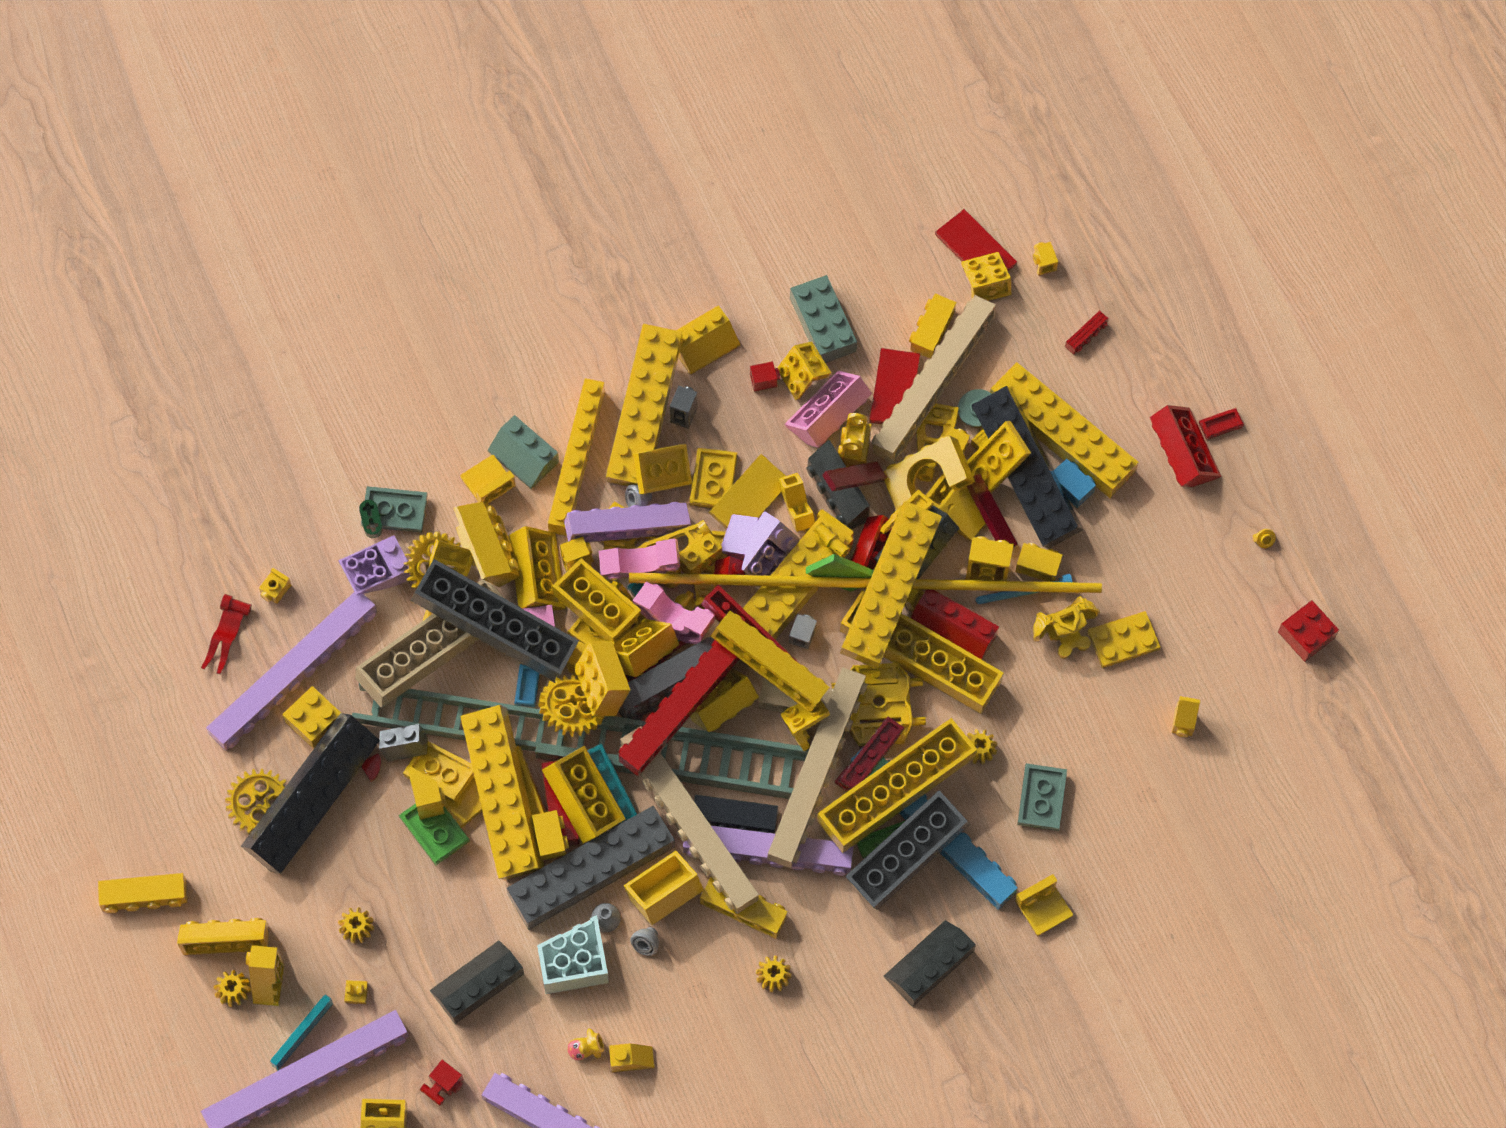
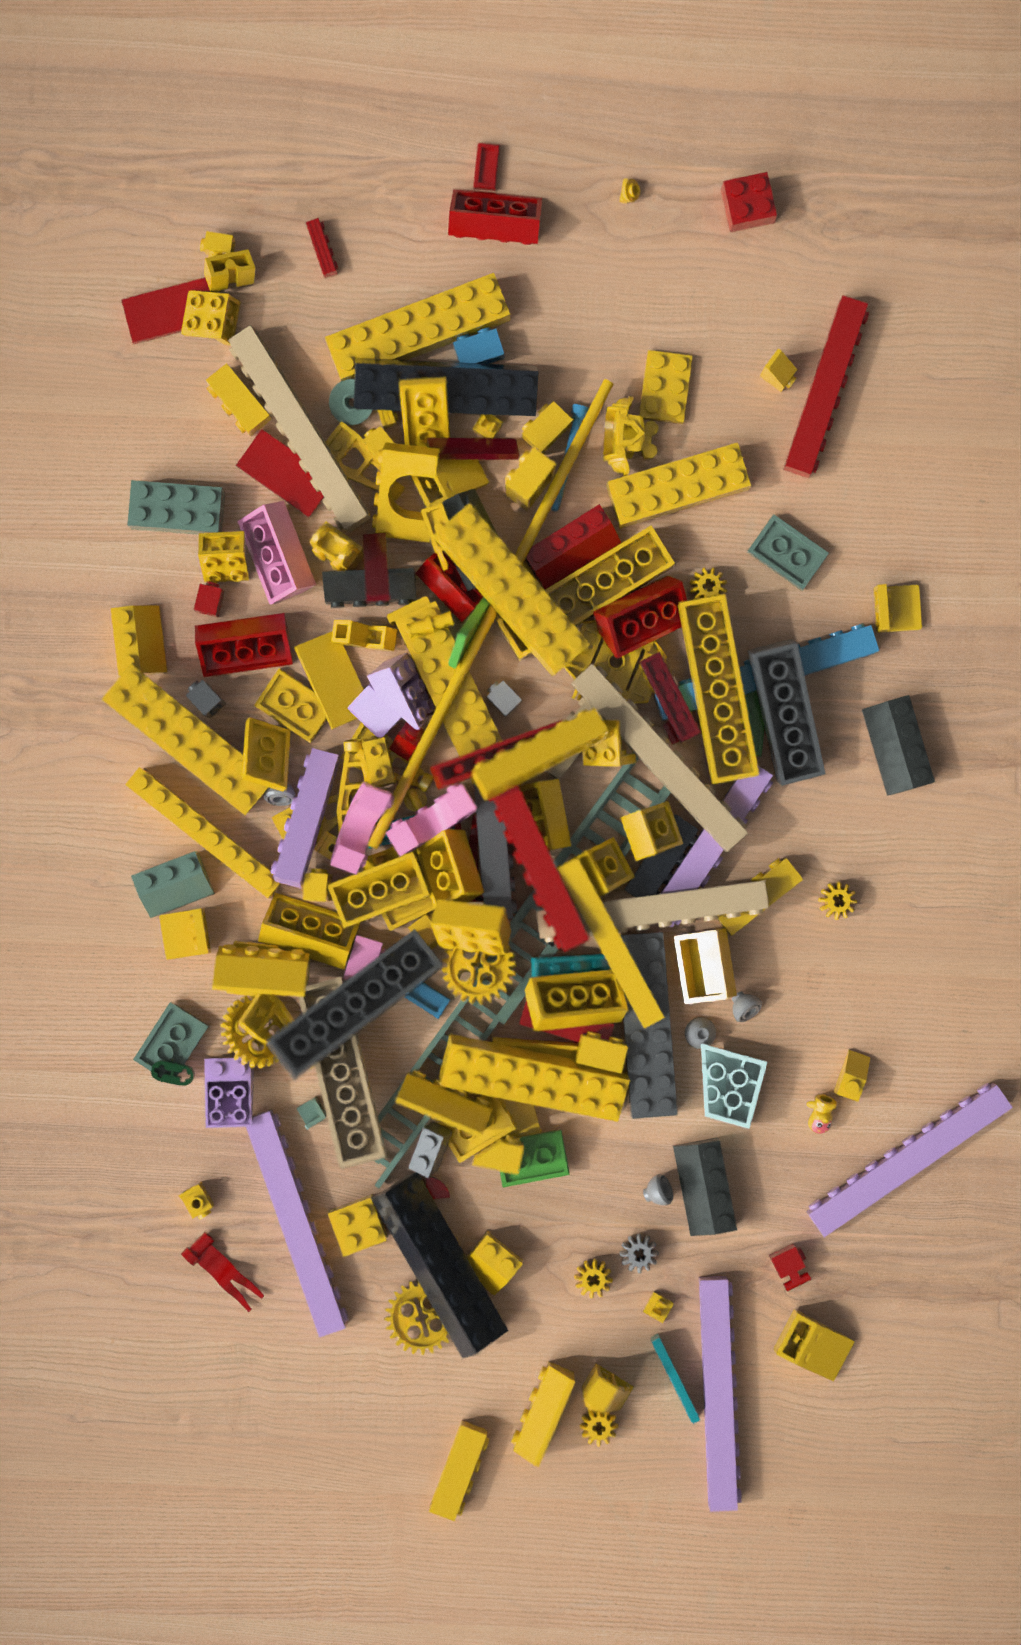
camera: 65 degrees left, 20 degrees up
none -> red slope [195,613,293,677]
none -> yellow brick [204,249,255,292]
none -> sand green panel [296,1096,327,1129]
none -> yellow slope [395,1070,492,1138]
none -> yellow slope [467,1231,523,1295]
none -> yellow tile [472,414,503,438]
none -> yellow tile [557,857,664,1028]
none -> yellow slope [569,837,635,896]
none -> red slope [593,576,687,658]
none -> yellow brick [606,442,751,529]
none -> light grey gear [620,1233,659,1273]
none -> yellow slope [621,801,683,861]
none -> light grey brick [643,1174,673,1205]
none -> red brick [783,295,870,478]

